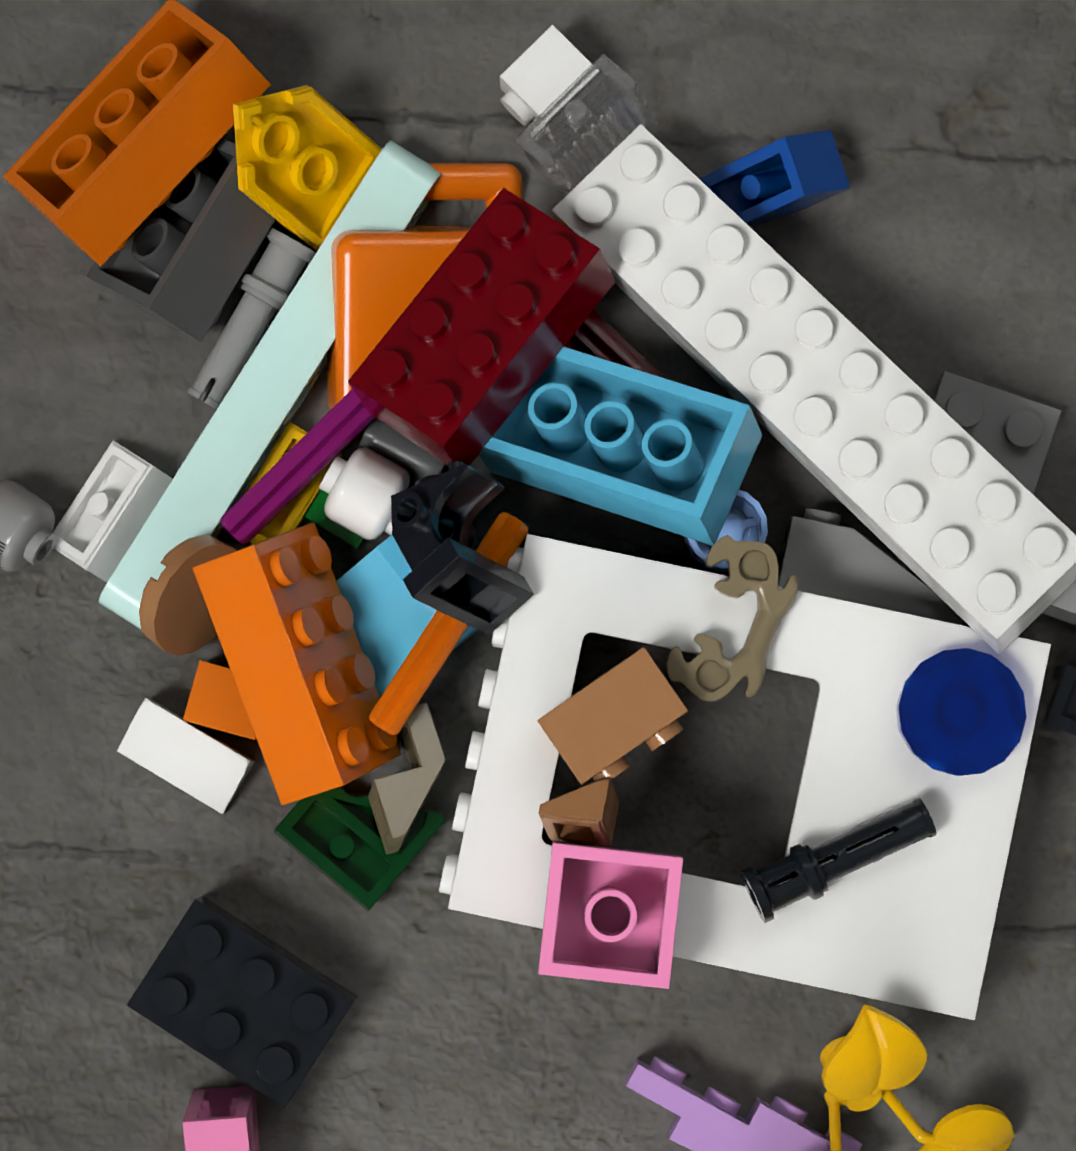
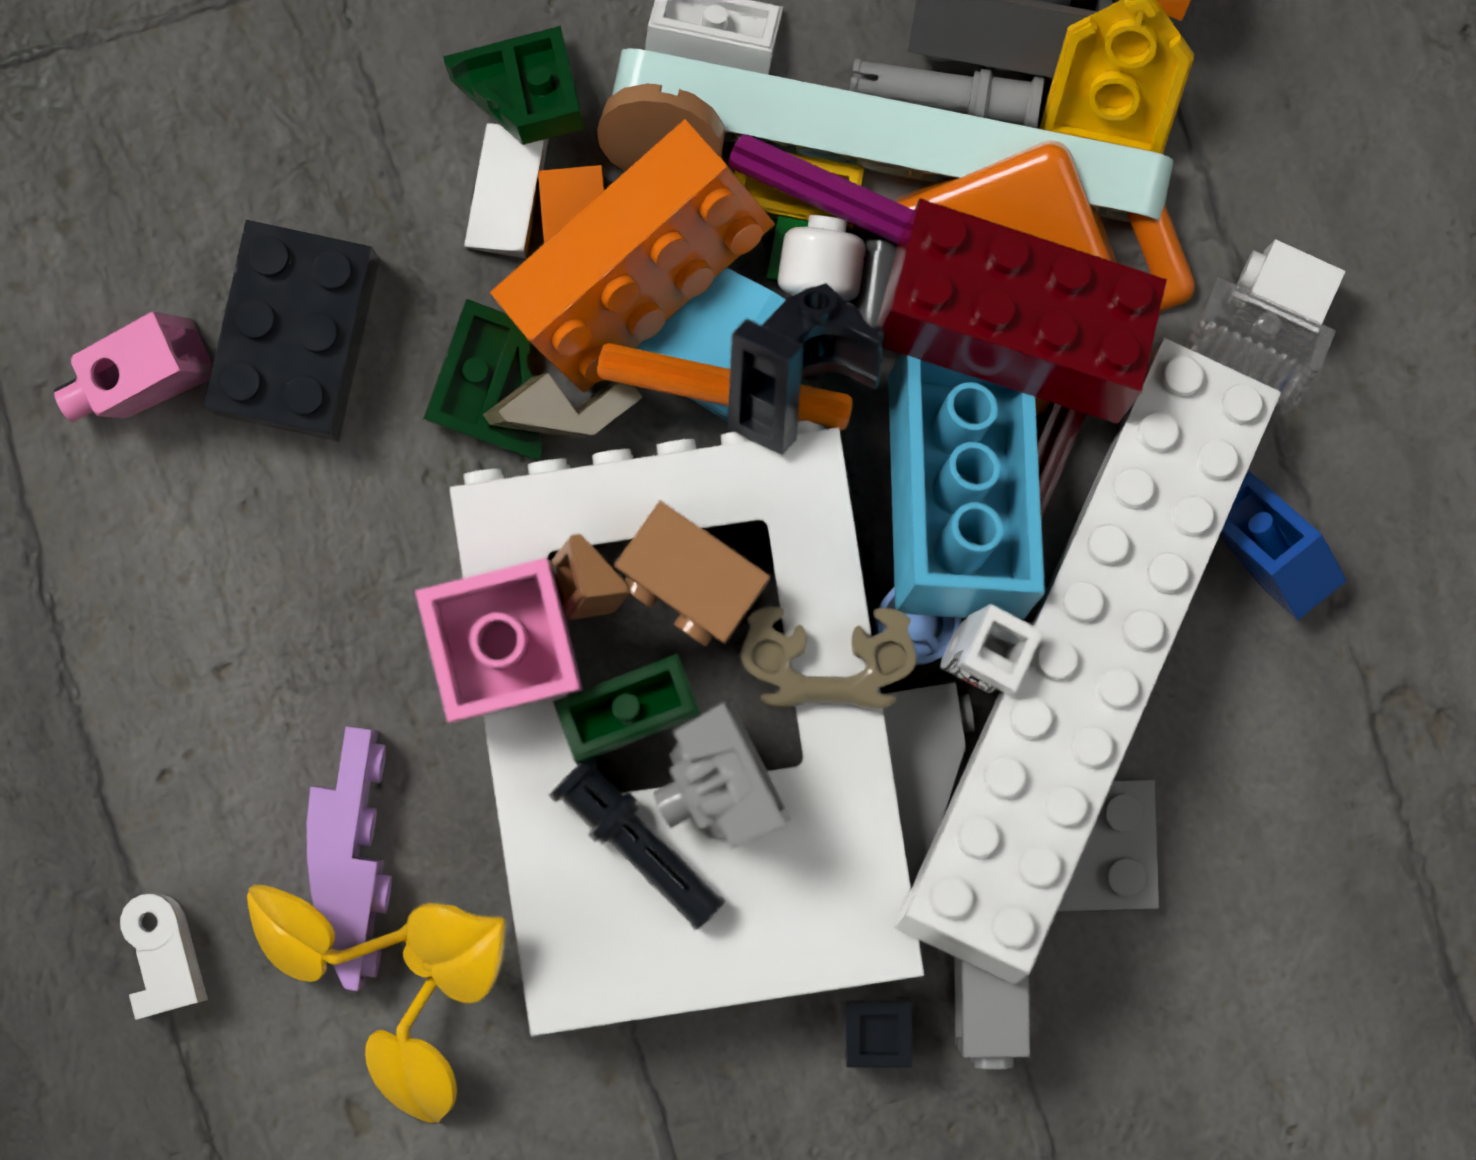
camera: 70 degrees right, 0 degrees up
clear blue tile [896,648,1027,776] -> none
none -> dark green wing [443,26,585,145]
none -> dark green slope [553,654,701,764]
none -> light grey brick [653,701,791,848]
none -> white leg [941,604,1043,694]

